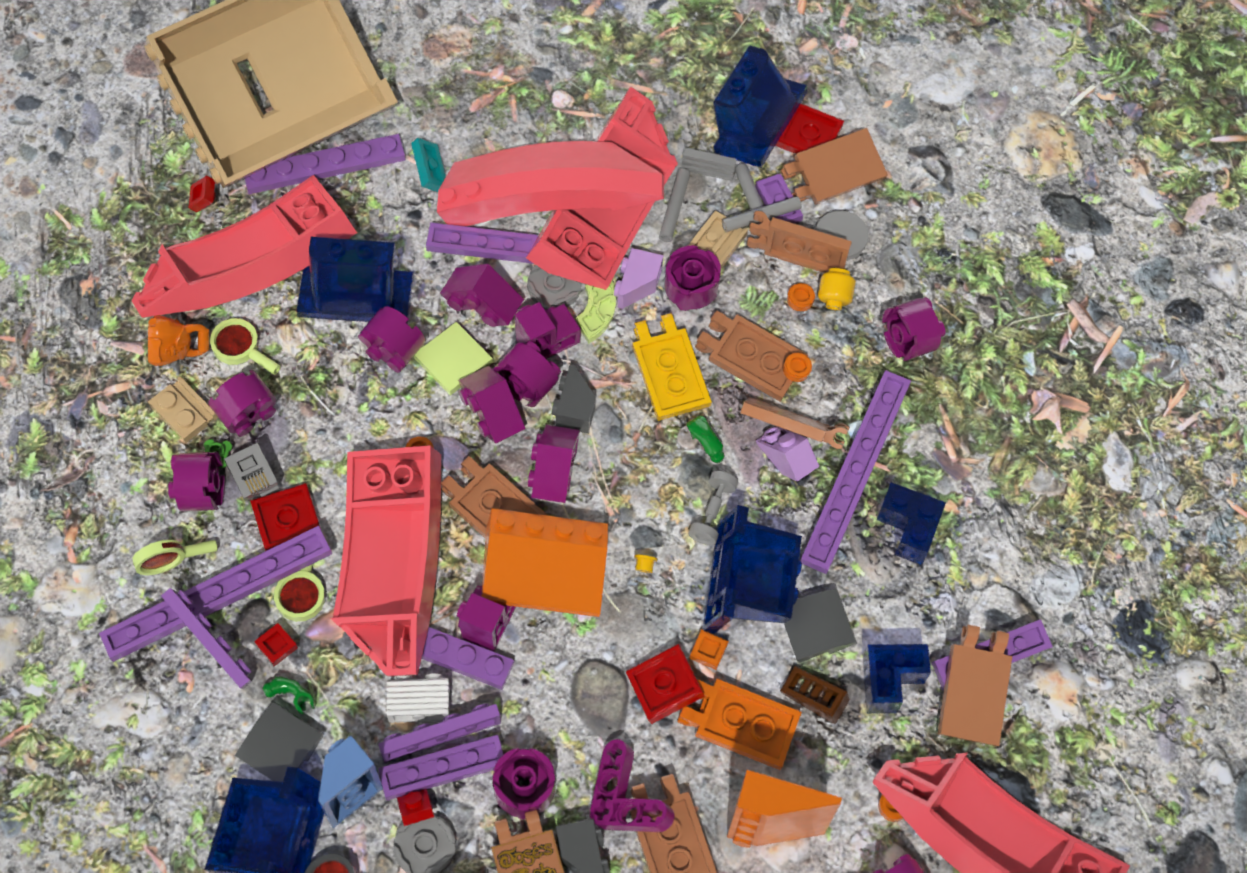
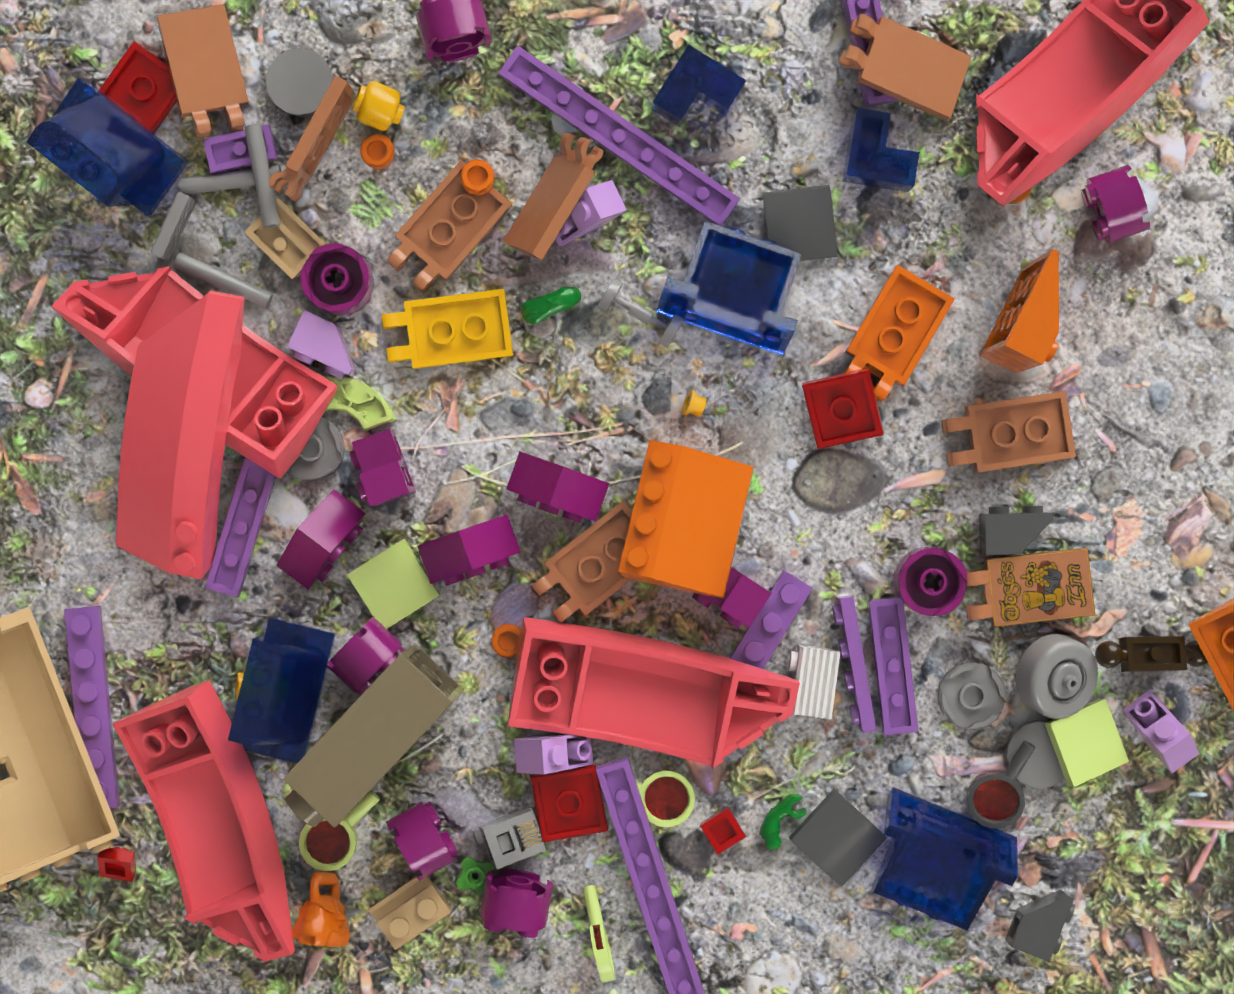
camera: 80 degrees left, 25 degrees up
medium lavender plate [161,588,252,689] -> none
medium blue slope [318,736,383,828] -> none
red plate [397,789,434,826] -> none
teal plate [411,138,446,192] -> none
magenta brick [493,341,561,407] -> none
dark grey slope [552,365,596,434] -> none
magenta beam [590,739,674,832] -> none
orange tile [689,629,729,670] -> none
reddish brown slope [780,666,849,724] -> none
none -> dark tan brick [283,644,464,828]
none -> lavender slope [514,733,593,774]

